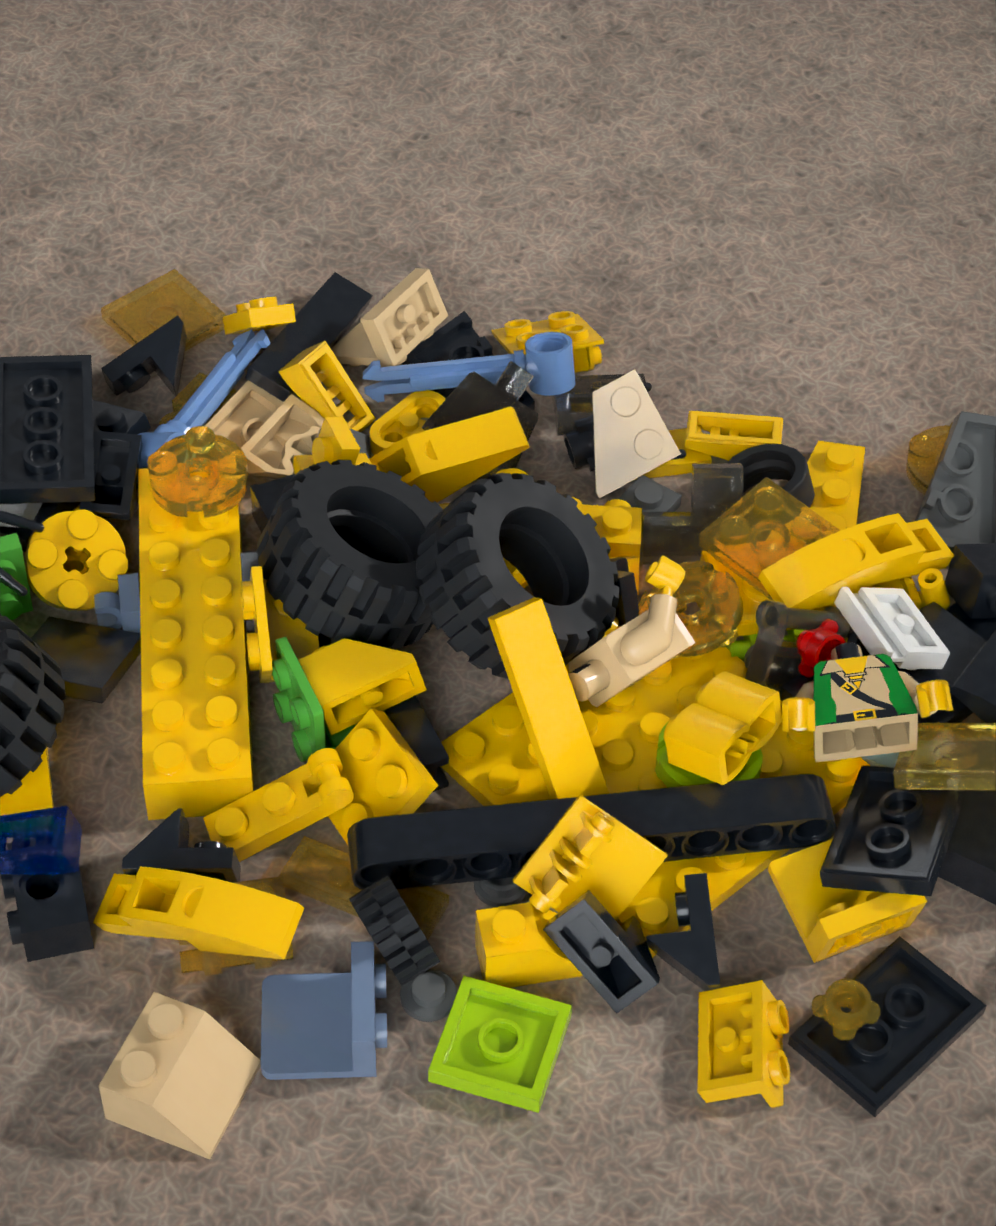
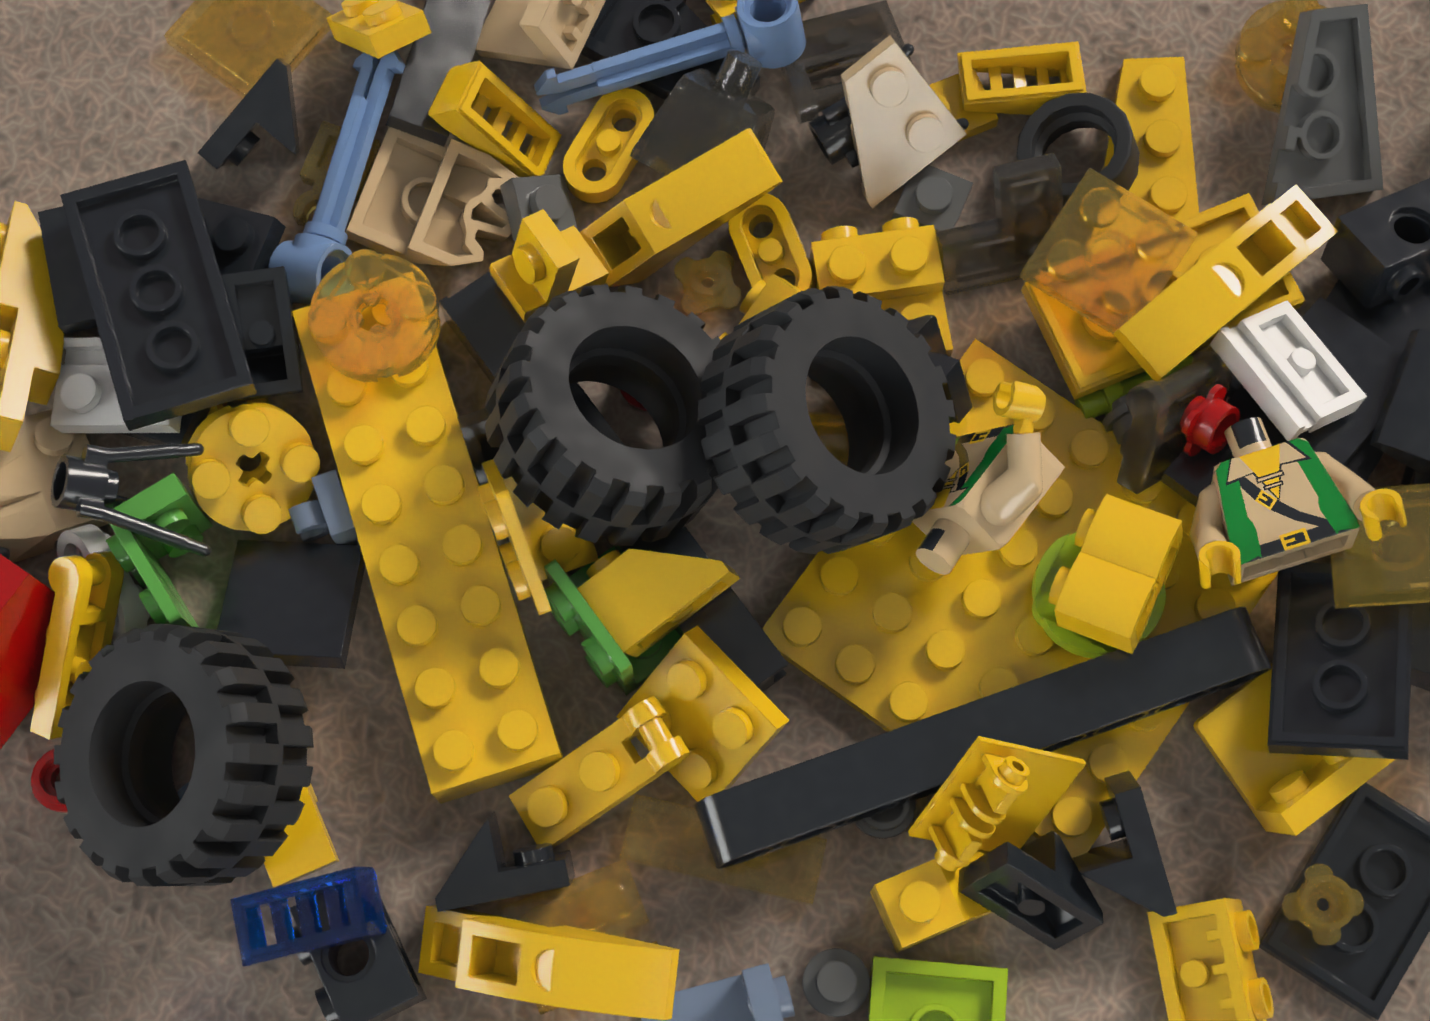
camera: 10 degrees left, 25 degrees up
black tyre [349,875,440,986] -> none
yellow tile [487,597,609,800] -> none
clear yellow plate [639,561,743,659] -> none
yellow arm [918,568,950,610] -> none

